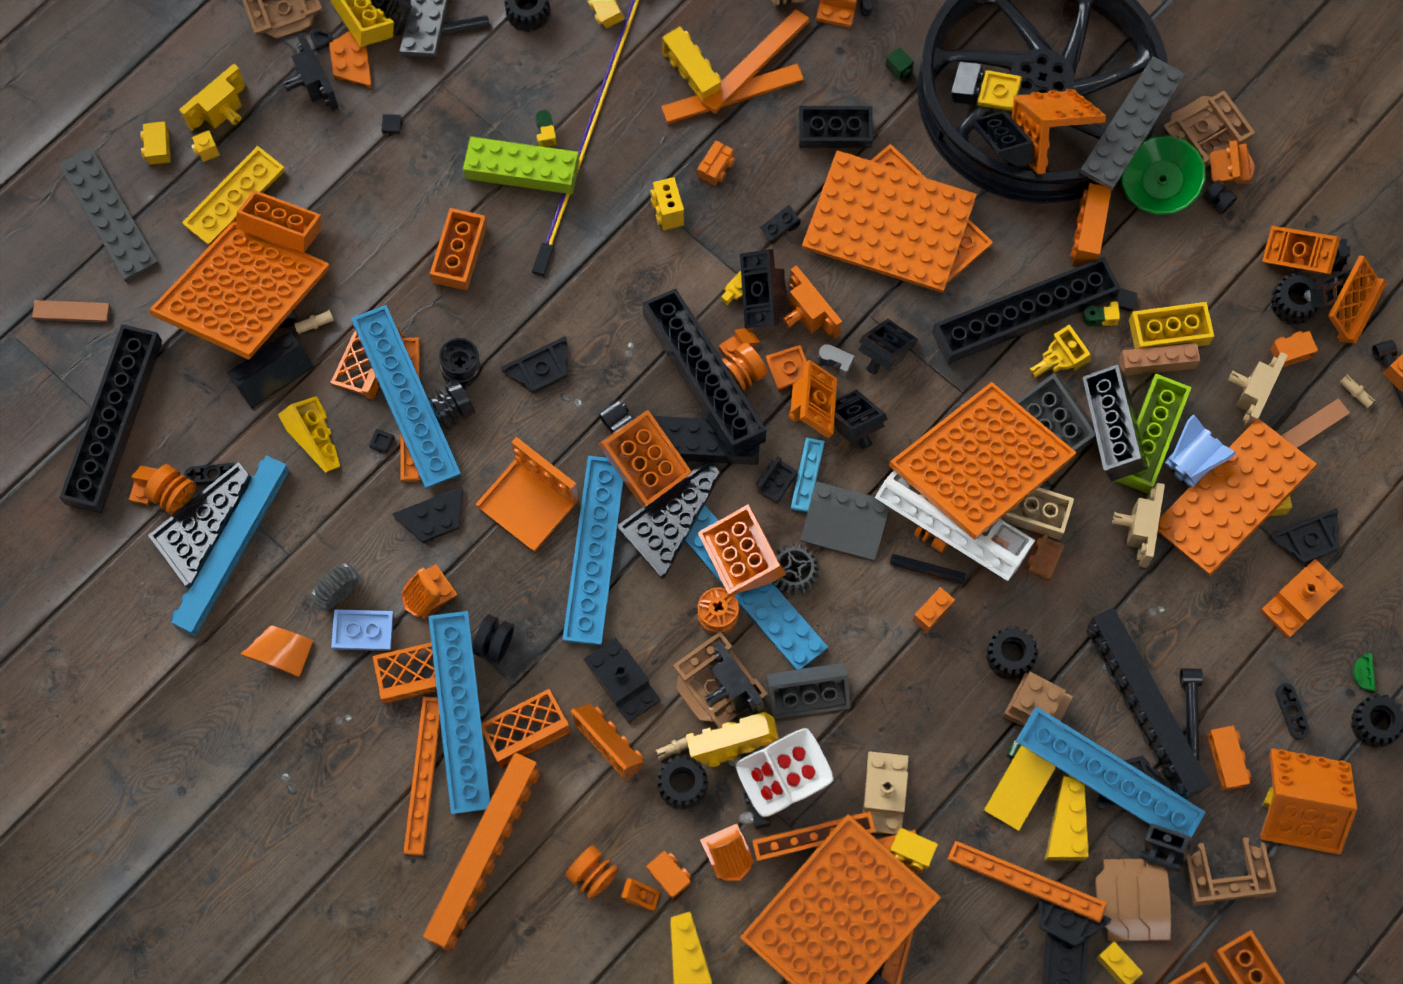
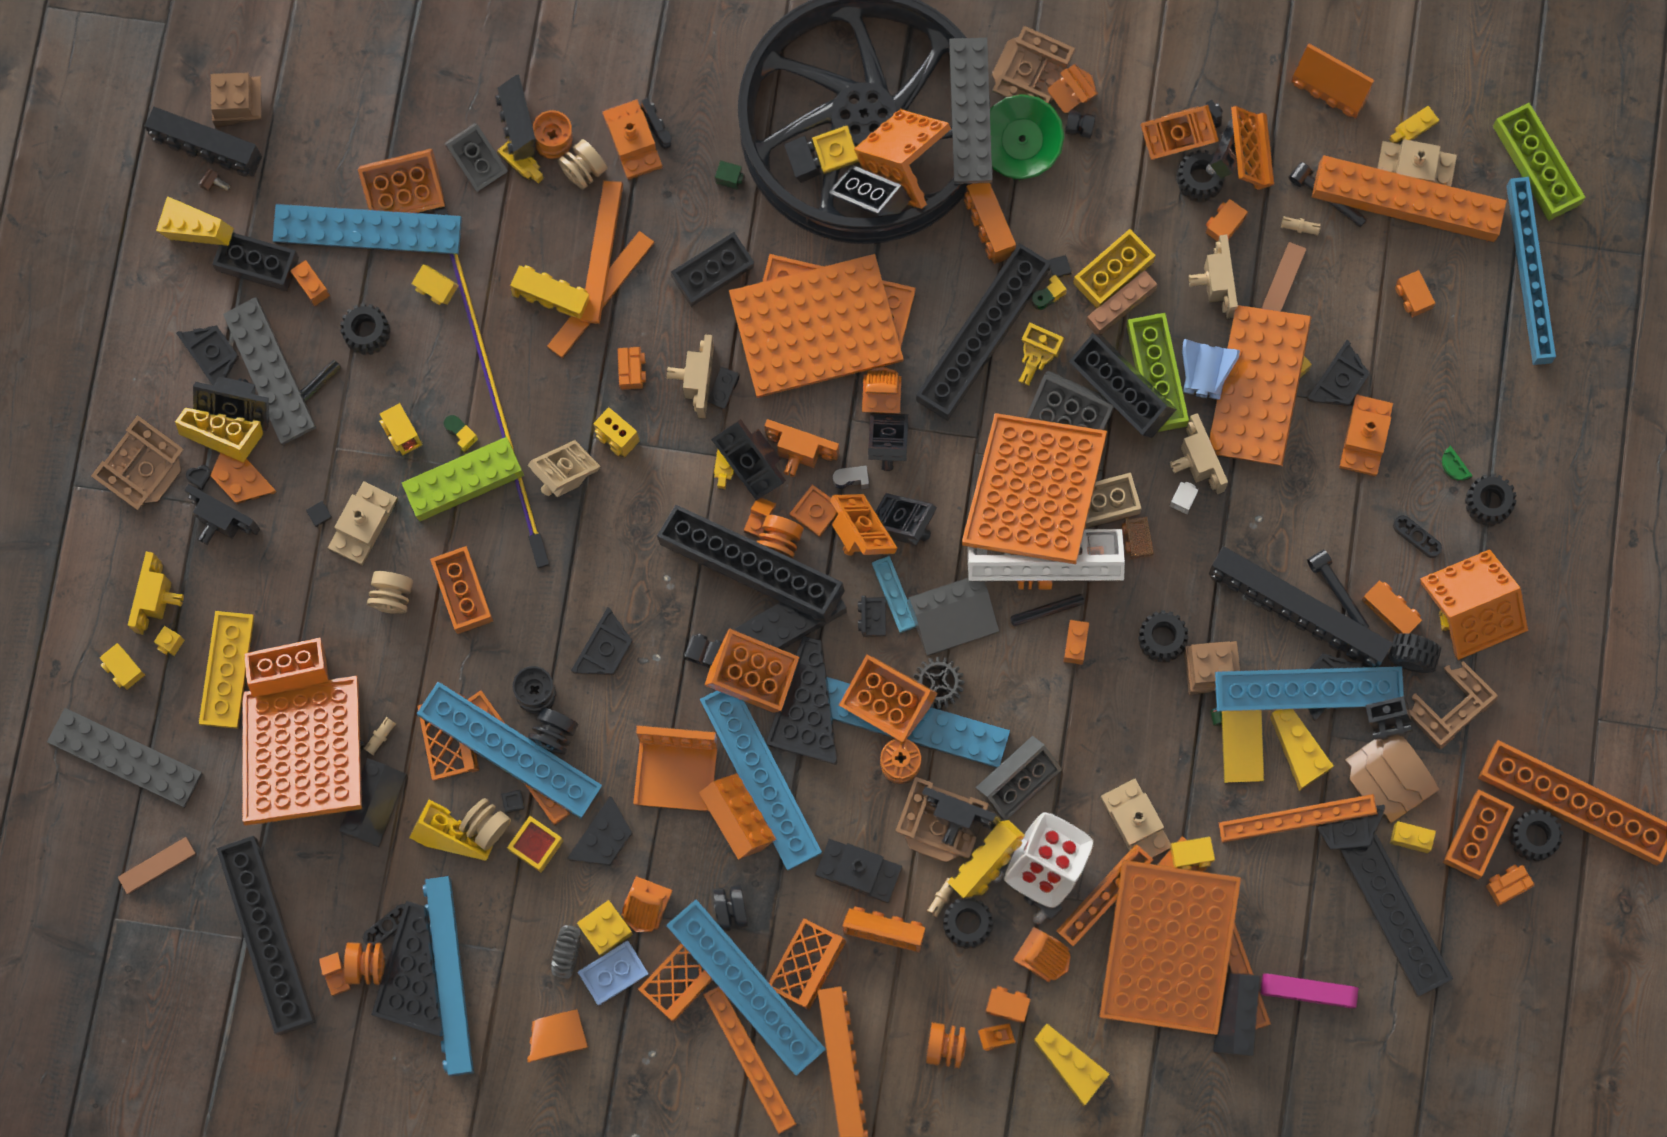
camera: 30 degrees left, 5 degrees up
none -> tan brick [328,481,398,566]
none -> tan wheel [367,571,413,614]
none -> yellow piece [379,403,422,456]
none -> tan wheel [459,798,511,851]
none -> piece [507,816,564,873]
none -> tan brick [528,440,601,497]
none -> yellow piece [577,900,633,957]
none -> tan brick [667,335,714,419]
none -> orange brick [699,773,776,859]
none -> orange piece [862,367,902,414]
none -> white brick [1170,482,1198,514]
none -> black tyre [1388,633,1442,673]

